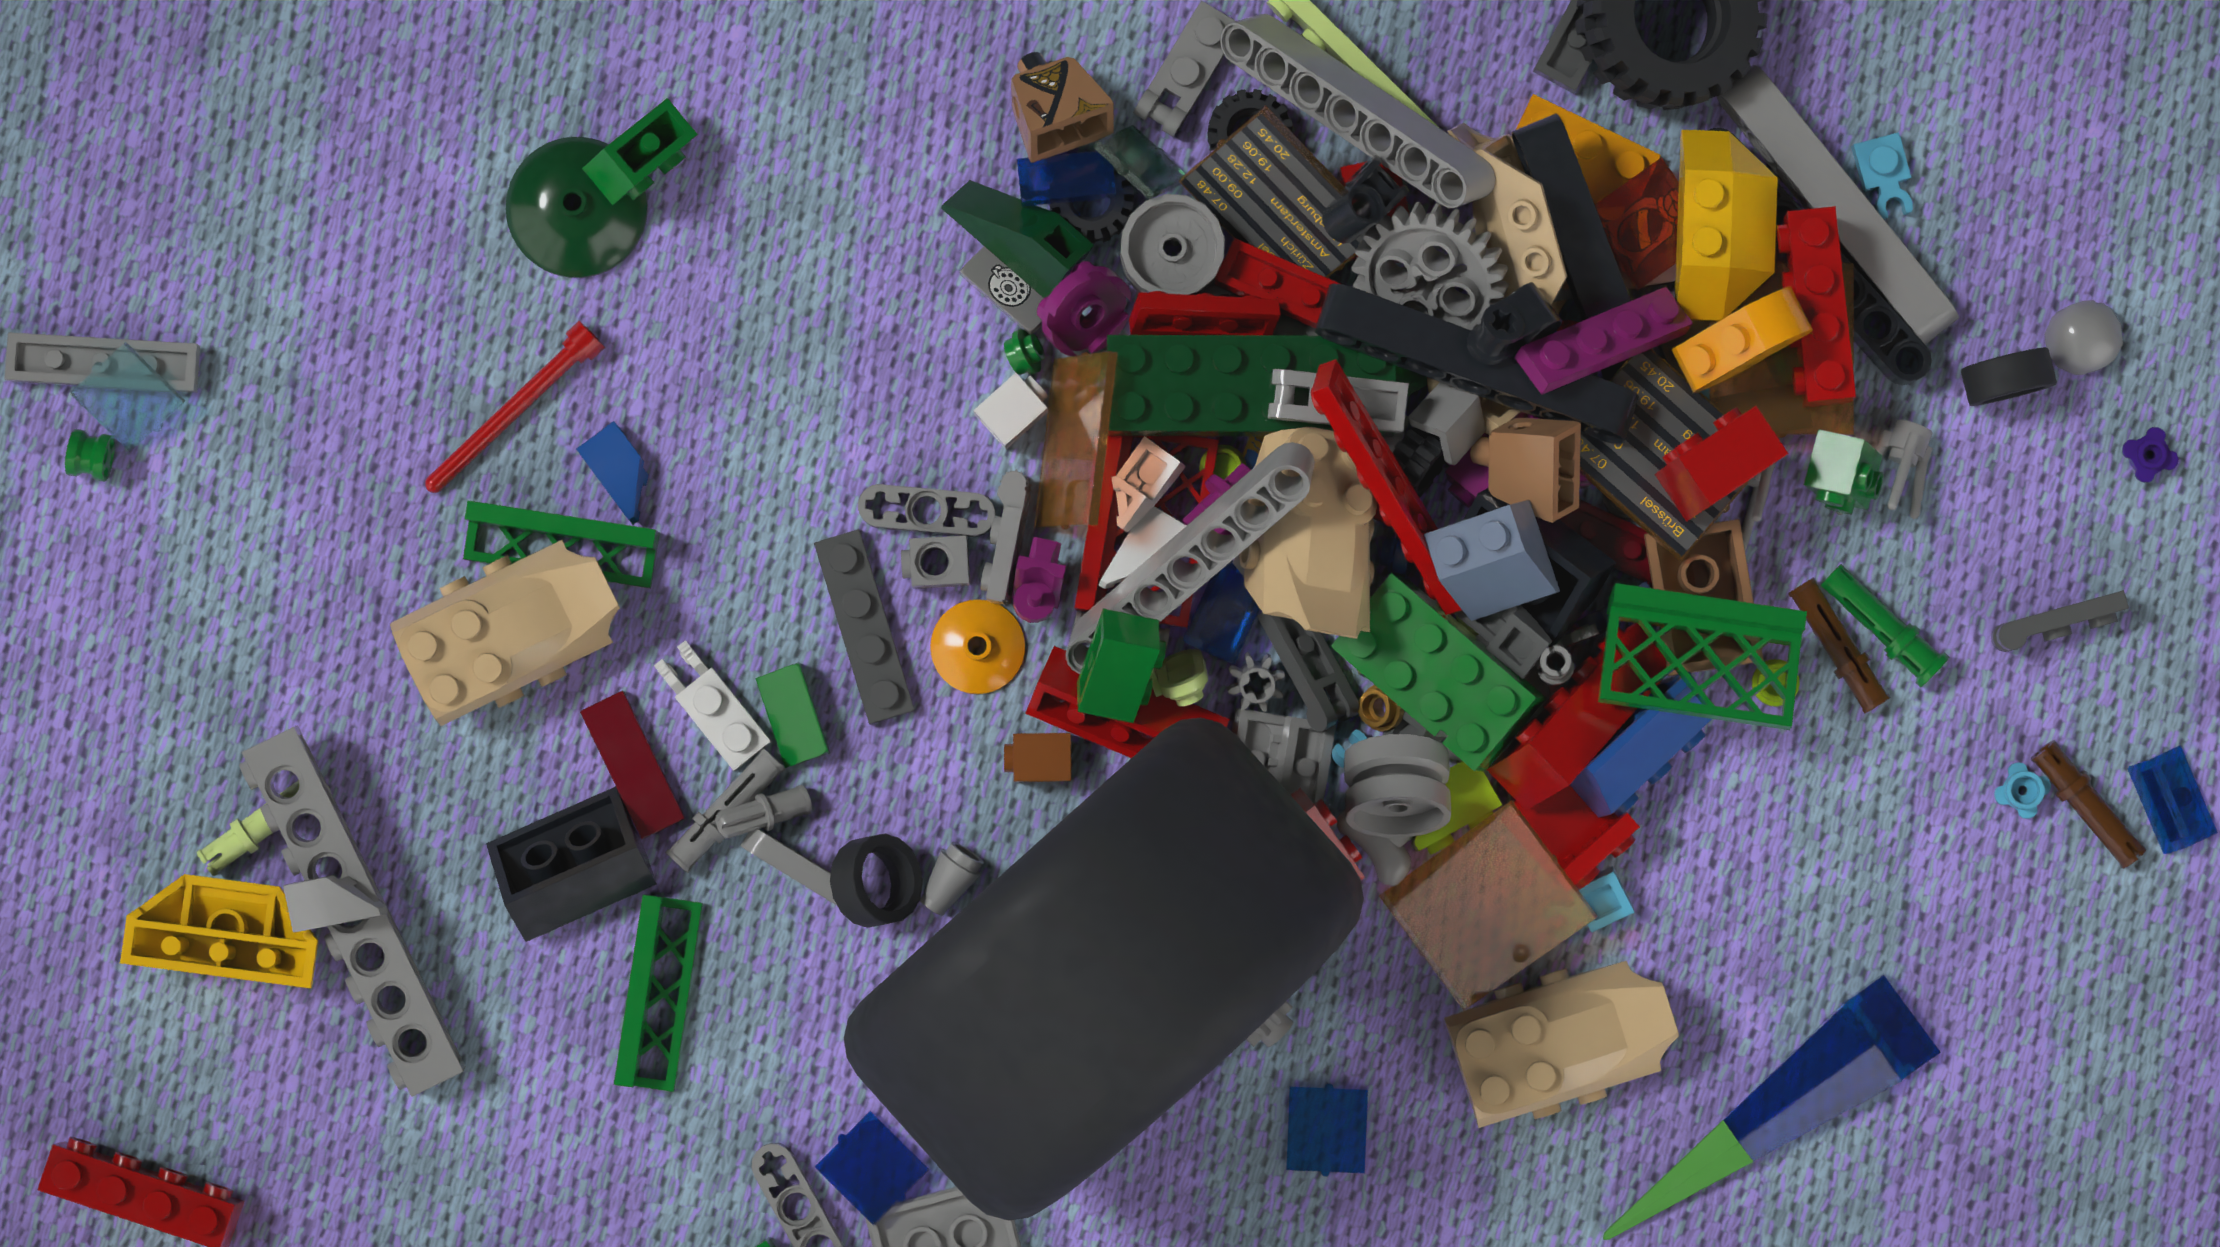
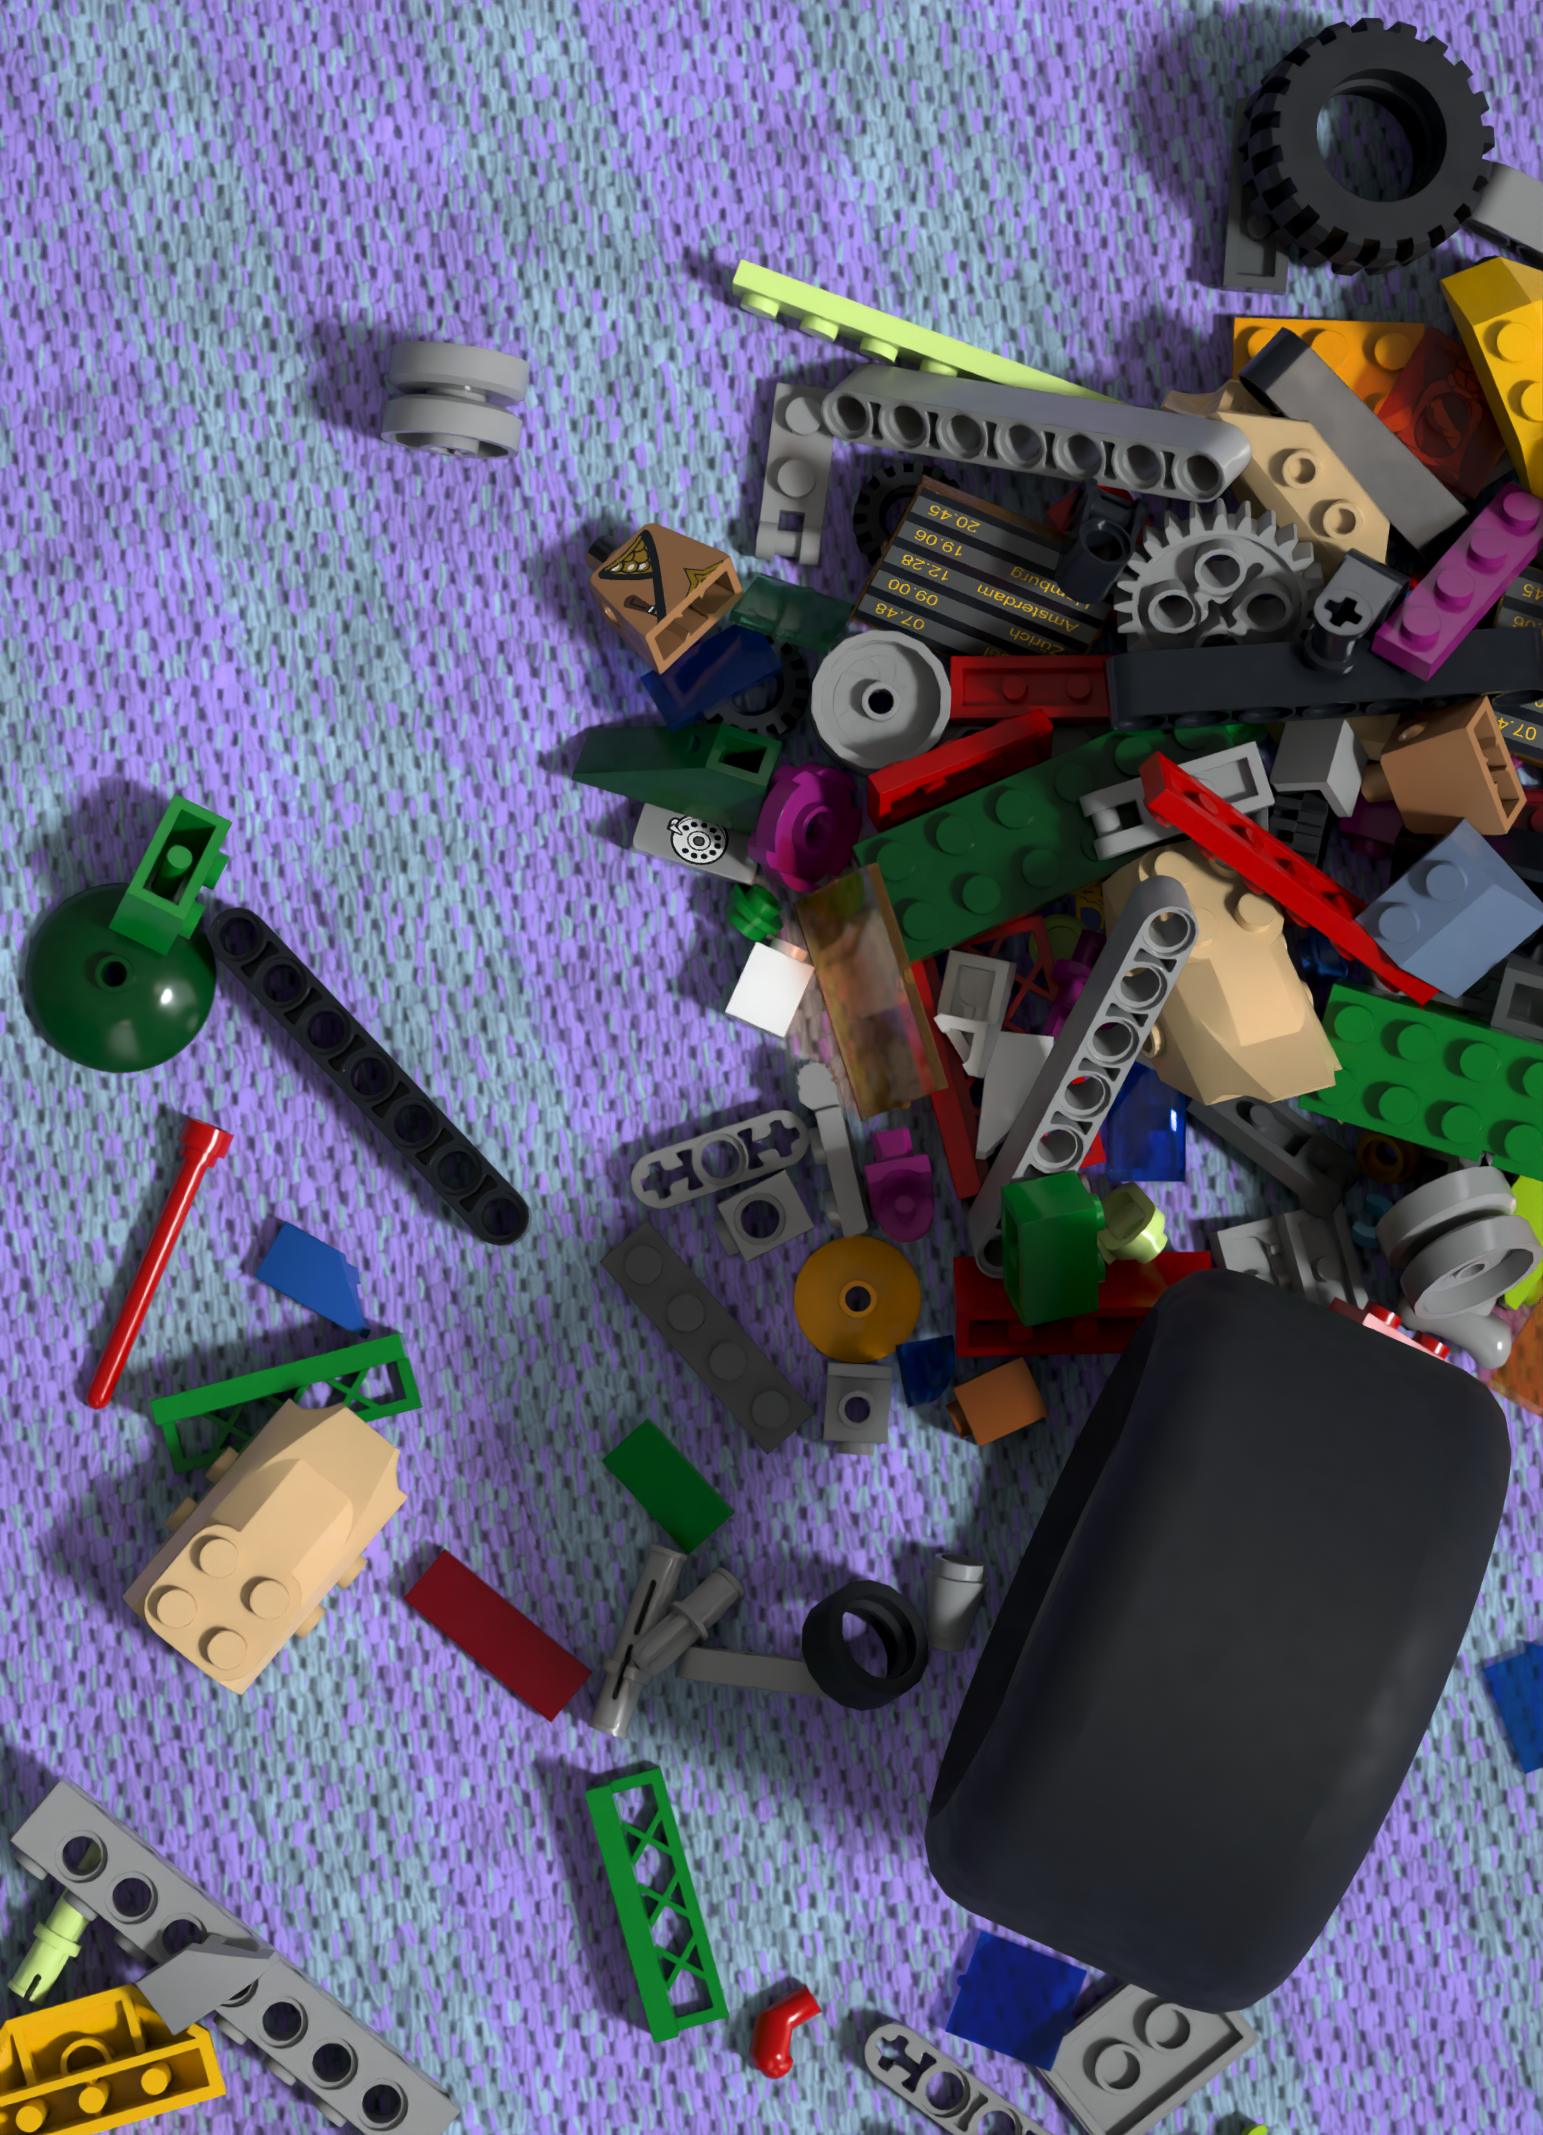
camera: 25 degrees left, 0 degrees up
black slope [486,786,657,942] -> none
white hinge [654,640,772,771] -> none
light grey gear [1227,652,1285,712] -> none
none -> black beam [209,907,532,1247]
none -> red arm [749,1984,822,2079]
none -> light grey brick [823,1362,893,1456]
none -> clear blue tile [896,1335,955,1408]

